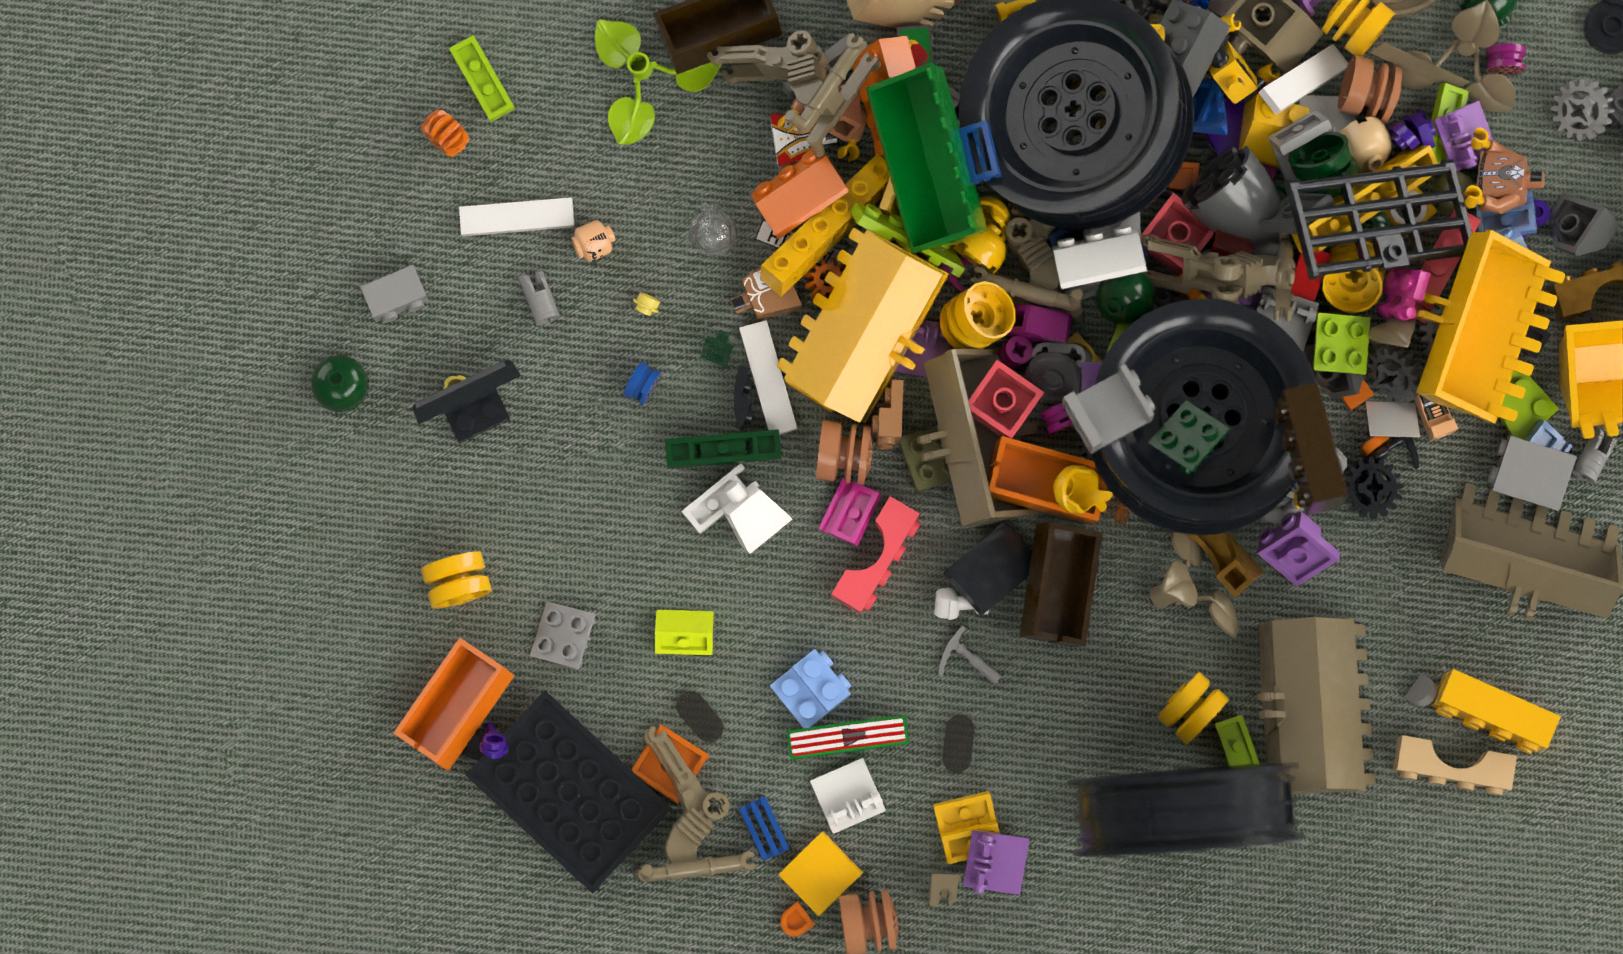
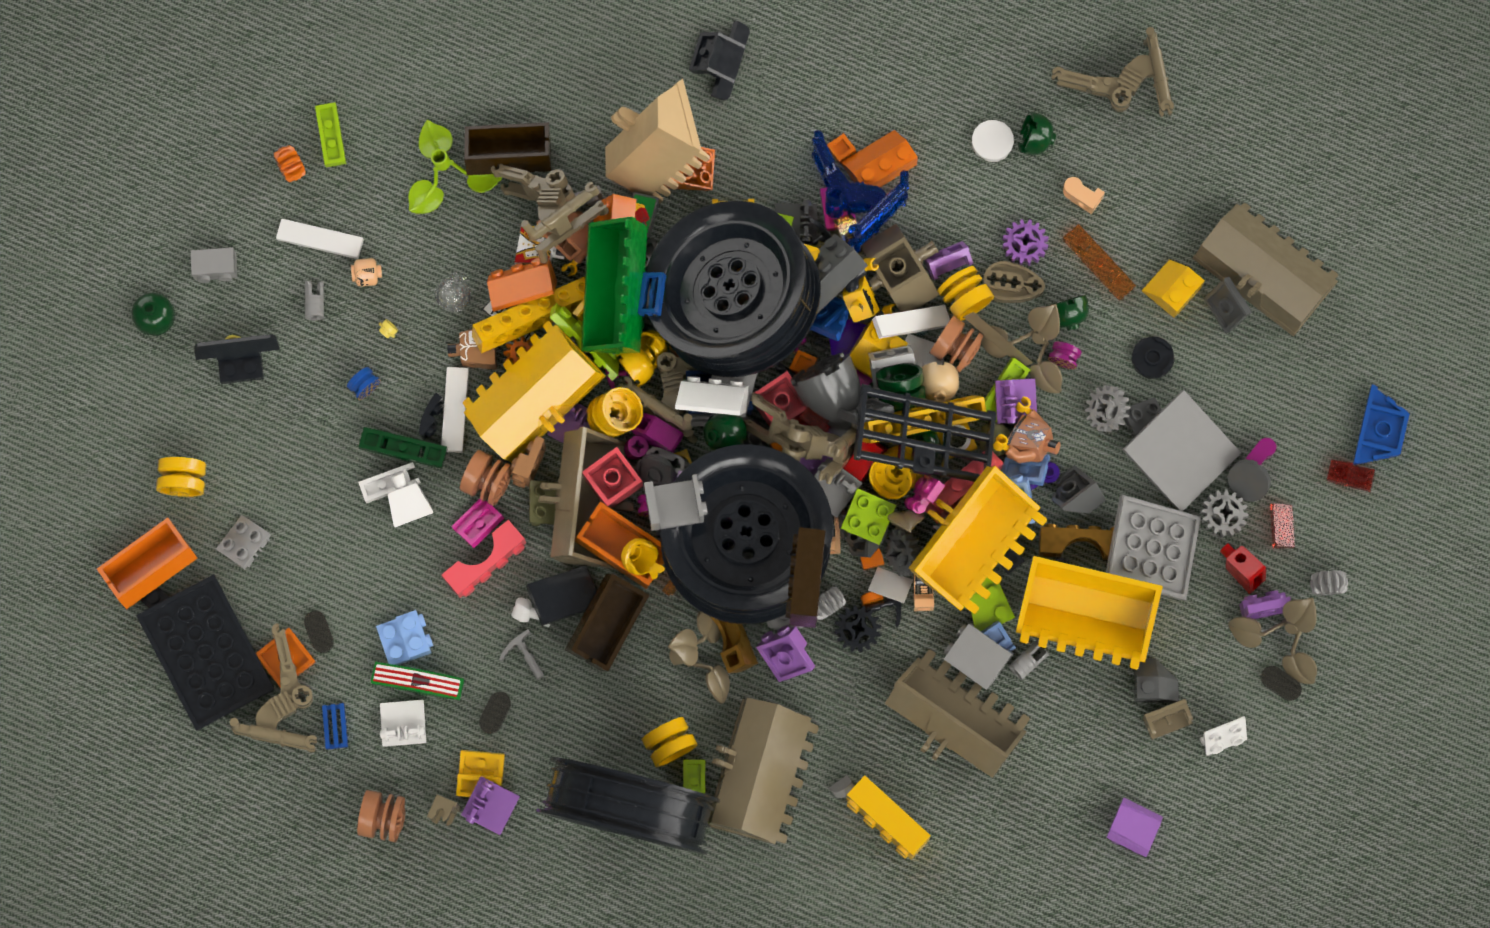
camera: 25 degrees right, 5 degrees down
dark purple plate [479,722,509,759] -> none
neon yellow panel [655,610,714,655] -> none
clear green tile [701,329,734,368] -> none
yellow slope [778,831,863,916] -> none
orange tile [780,901,815,937] -> none
dark green hinge [1148,400,1230,475] -> none
dark purple plate [1386,120,1420,151] -> none
tan arch [1393,735,1517,796] -> none
dark purple plate [1403,109,1436,148] -> none

